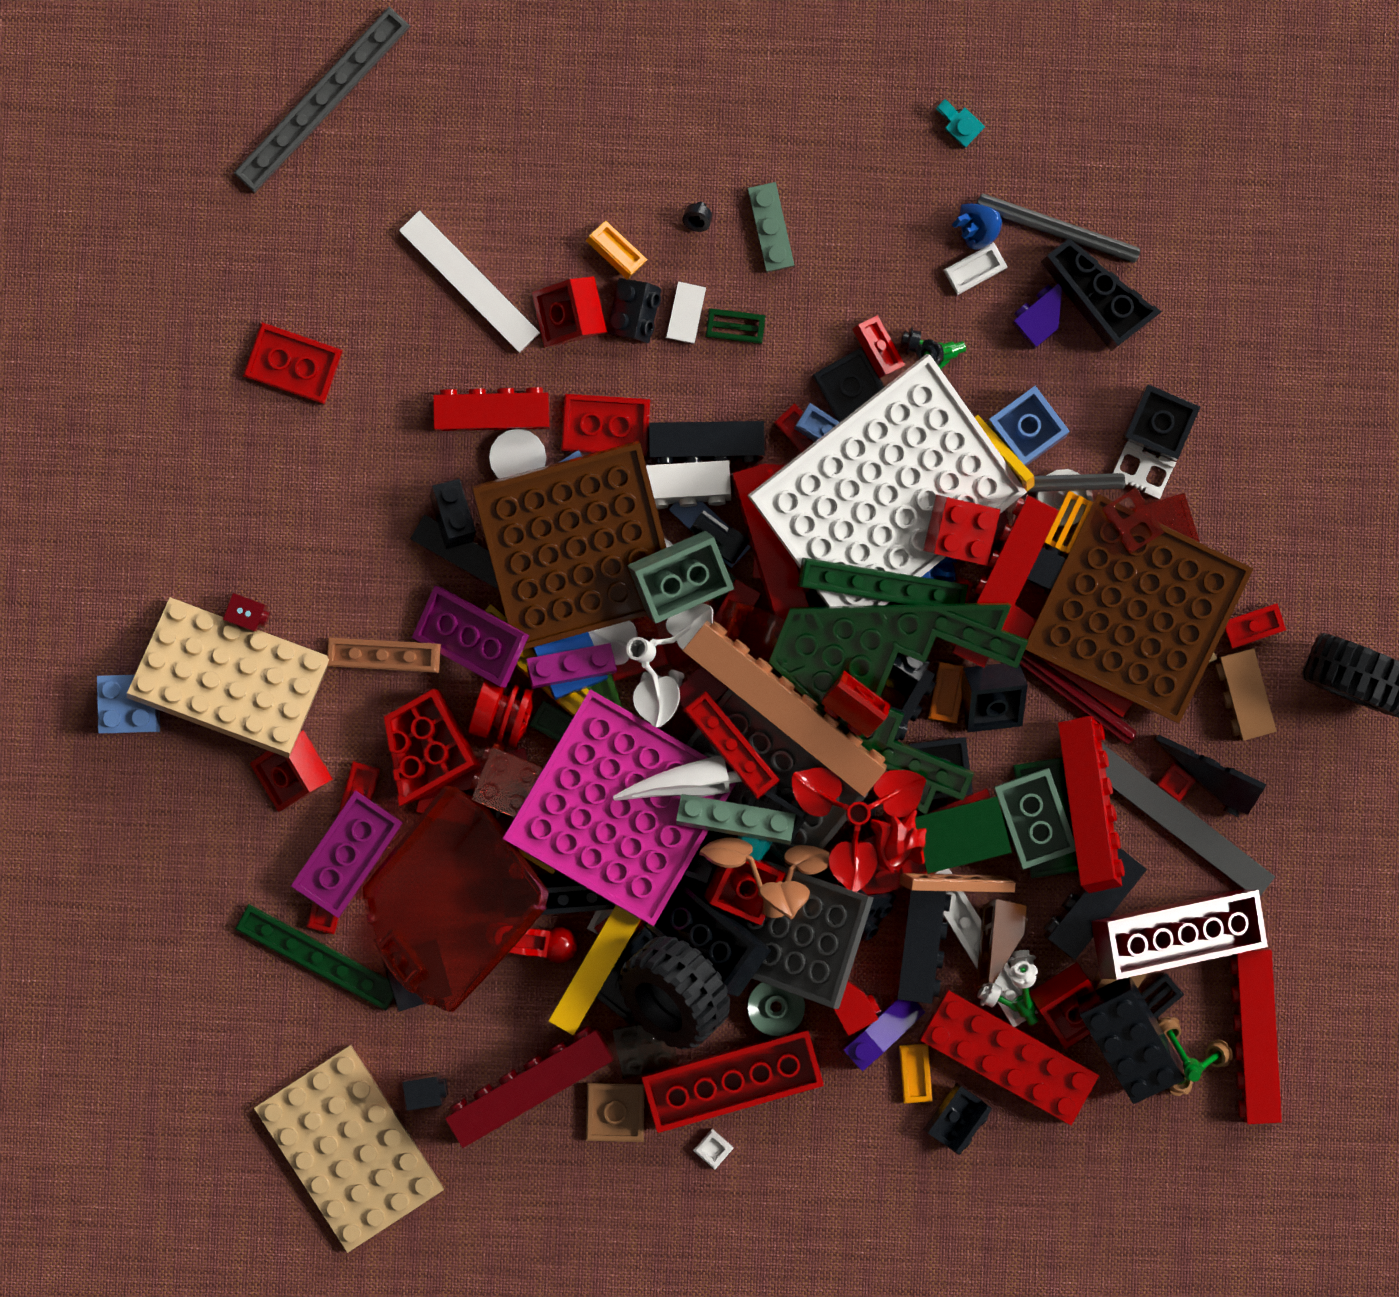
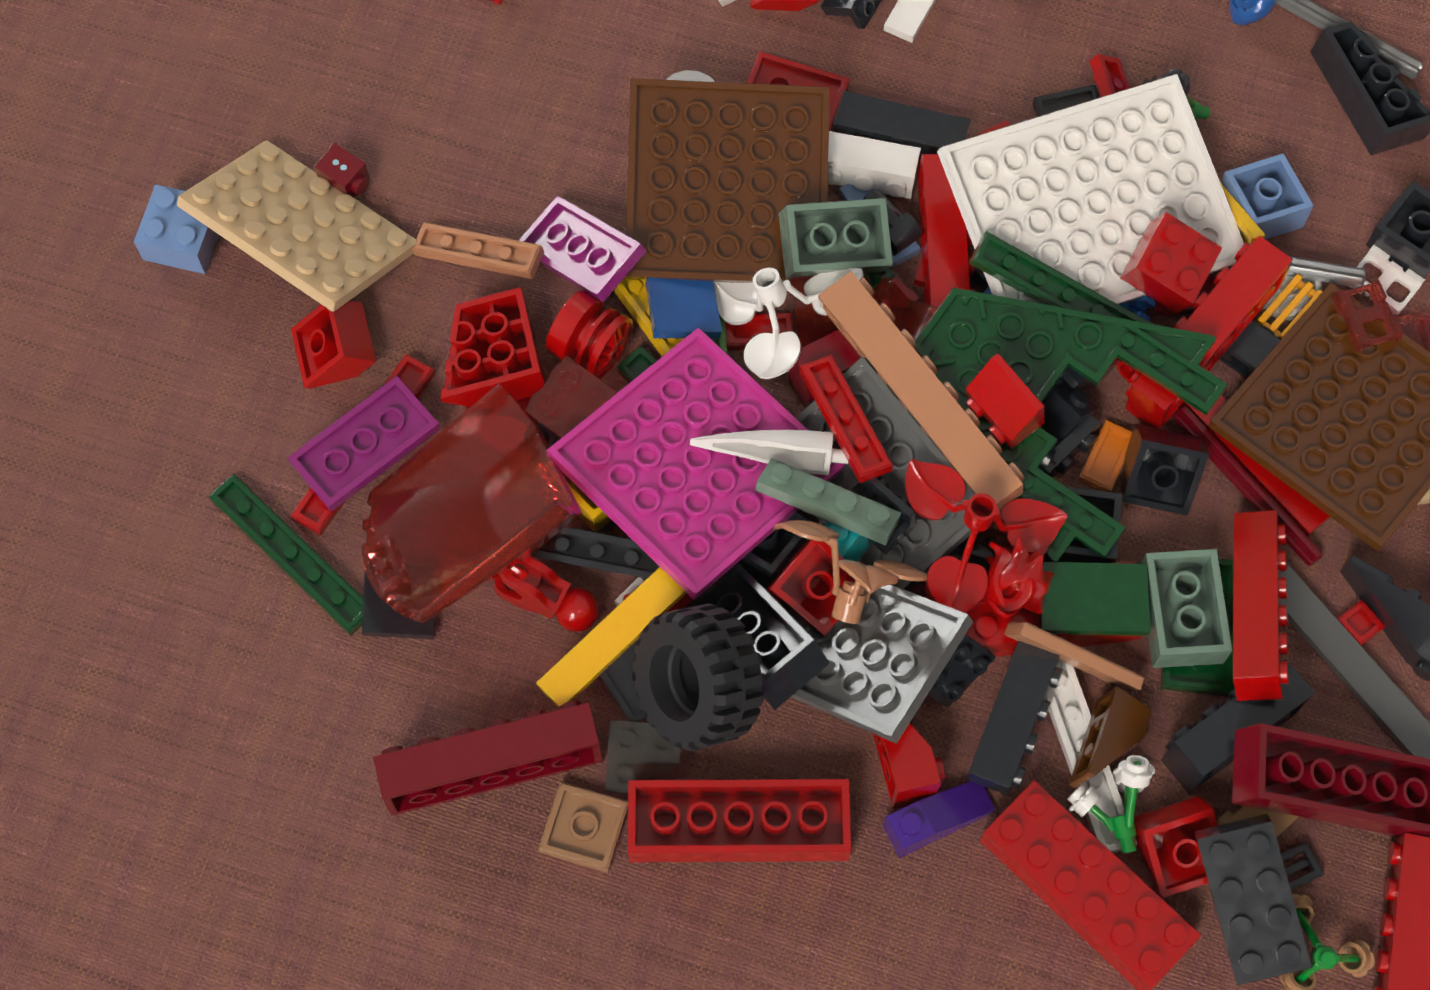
camera: 15 degrees right, 20 degrees down
tan plate [254,1045,444,1253] -> none
black brick [402,1072,449,1111] -> none
black tile [410,514,498,589] -> none
black brick [429,479,476,549] -> none
red brick [433,387,550,431] -> none
magenta plate [526,643,617,689] -> none
white tile [693,1129,734,1169] -> none
dark green tile [706,308,766,344] -> none
sand green dish [748,982,805,1036] -> none
light orange tile [899,1043,932,1103] -> none
black bracket [923,1083,992,1155] -> none
white tile [944,242,1008,296] -> none
dark purple slope [1013,284,1062,349] -> none

